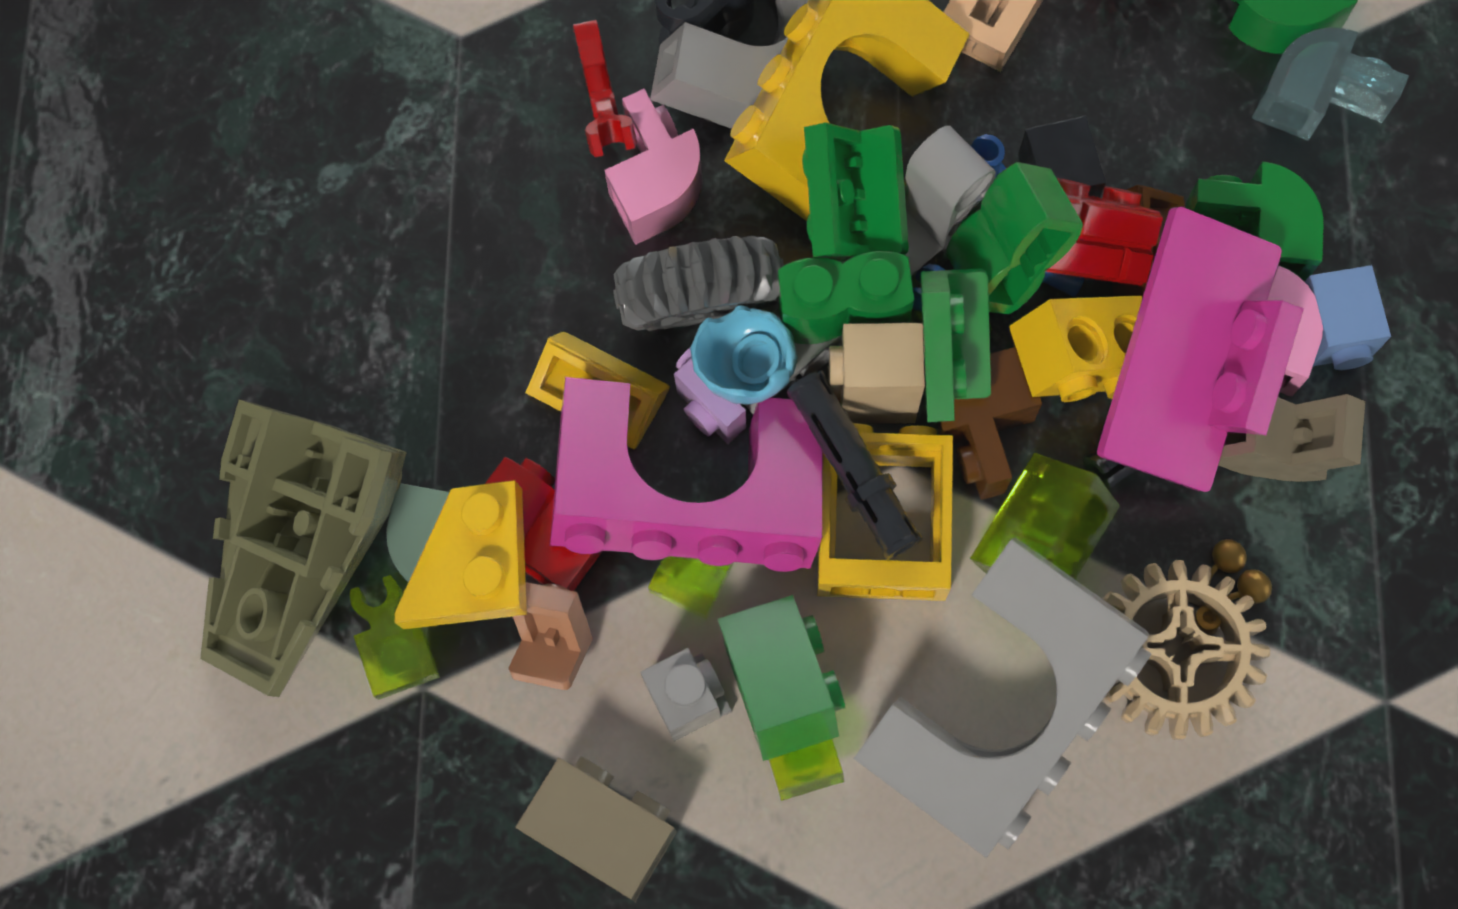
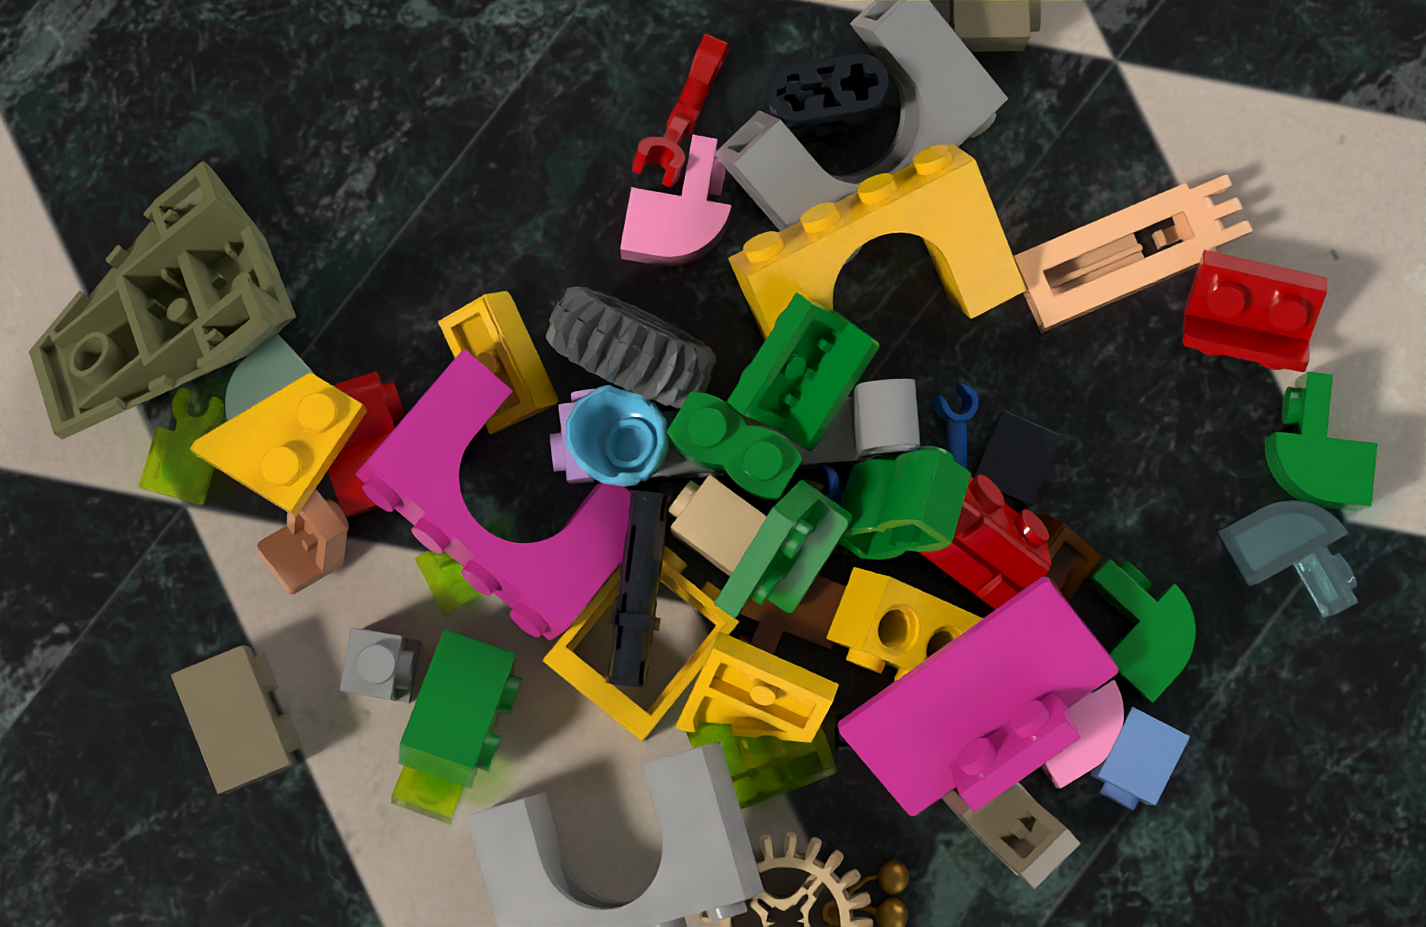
camera: 30 degrees right, 10 degrees up
none -> yellow wing [675,632,839,743]

